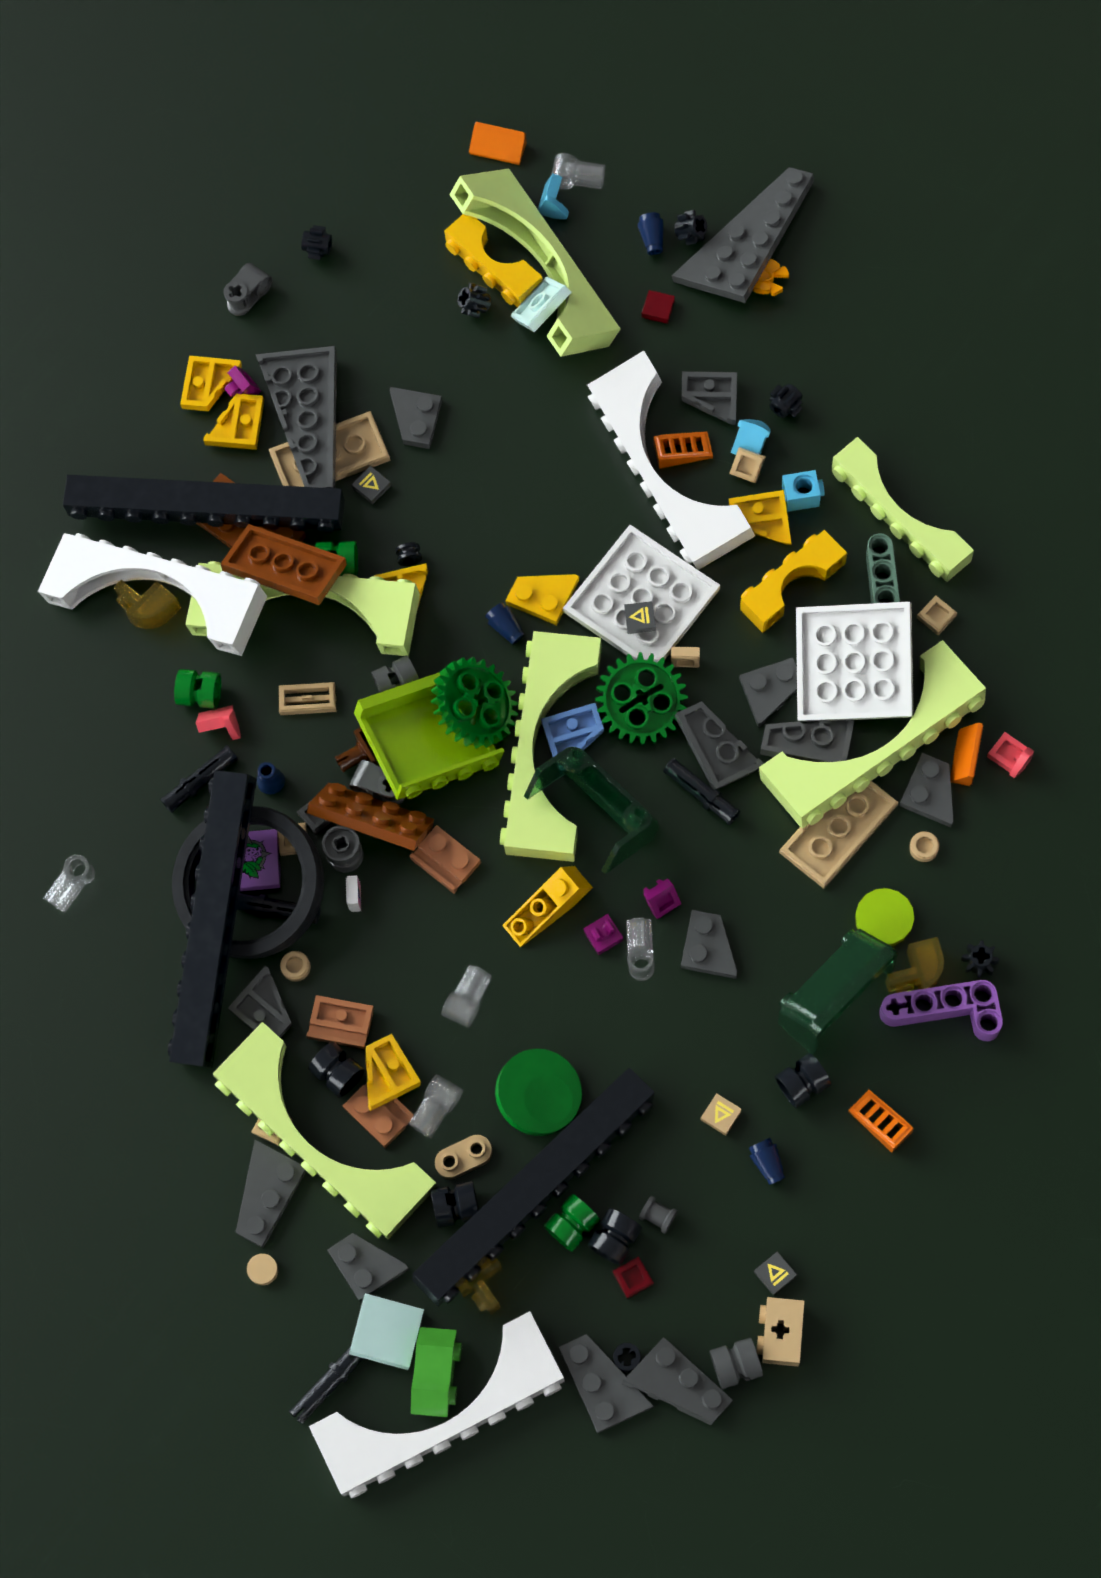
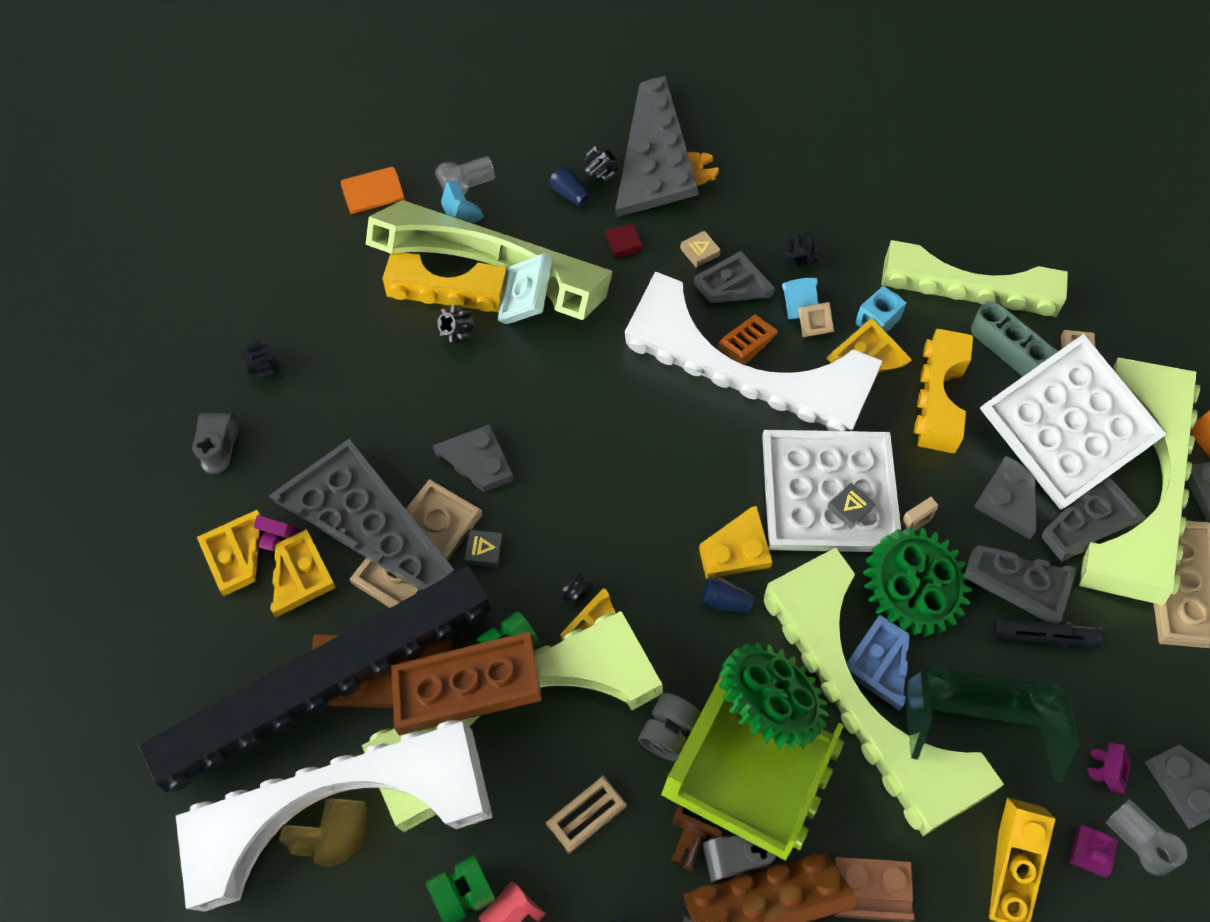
camera: 45 degrees left, 10 degrees down
none -> tan tile [680,231,721,268]

